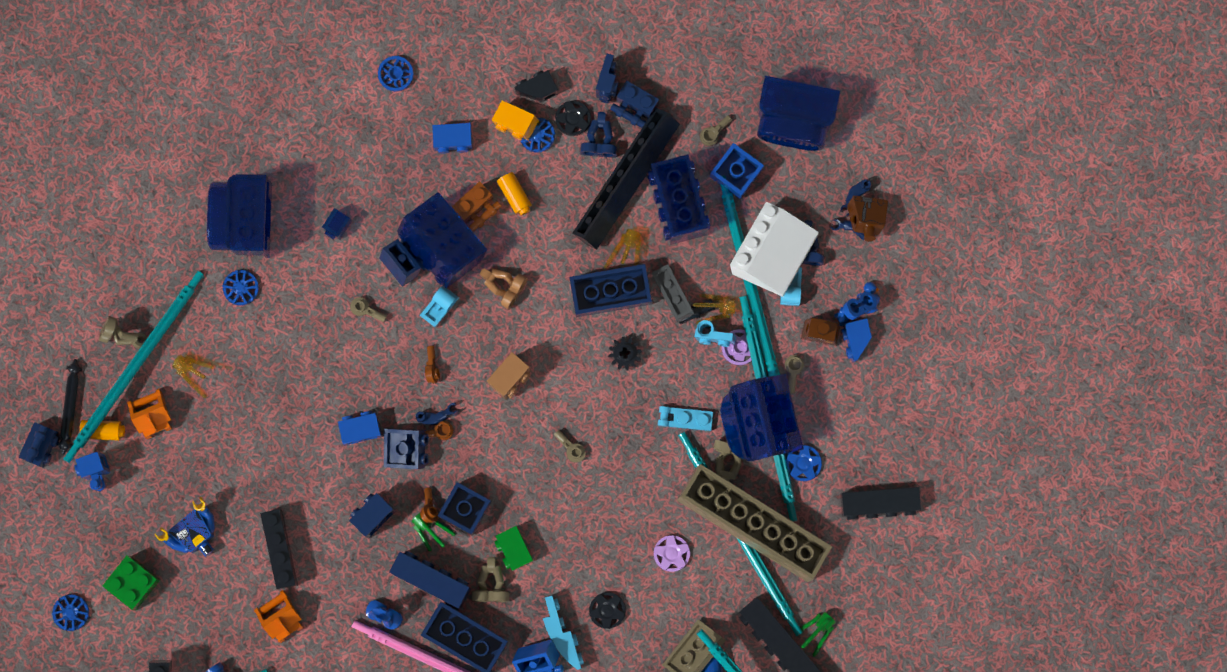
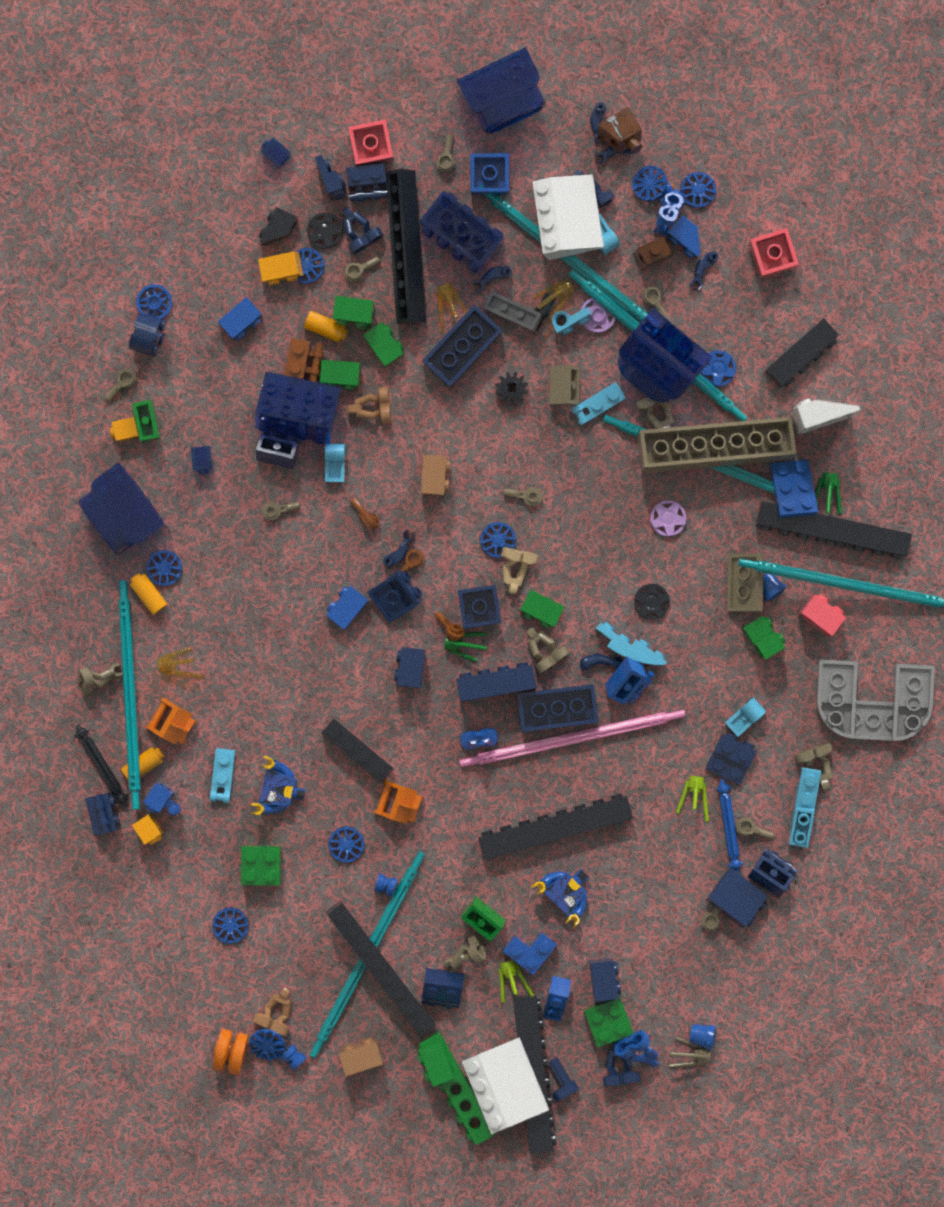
camera: 40 degrees left, 5 degrees up
none -> dark tan plate [105,368,137,401]
none -> light orange brick [110,417,139,442]
none -> dark blue brick [129,313,167,357]
none -> light orange brick [130,573,168,615]
none -> green brick [132,400,161,443]
none -> light orange brick [132,814,164,845]
none -> medium azure plate [210,748,235,804]
none -> clear blue brick [261,137,291,169]
none -> green brick [320,360,360,390]
none -> blue wheel [328,826,364,863]
none -> green brick [332,295,375,331]
none -> dark tan plate [344,256,381,282]
none -> coral brick [348,120,394,166]
none -> green brick [363,322,405,368]
none -> dark blue arm [472,266,512,292]
none -> blue wheel [480,522,516,558]
none -> tan piece [501,547,539,594]
none -> dark tan brick [548,365,580,406]
none -> dark blue arm [579,653,623,671]
none -> blue wheel [632,165,668,202]
none -> blue wheel [680,172,716,208]
none -> dark blue arm [689,251,719,291]
none -> coral brick [749,228,799,279]
none -> blue plate [770,460,818,518]
none -> white slope [790,399,860,435]

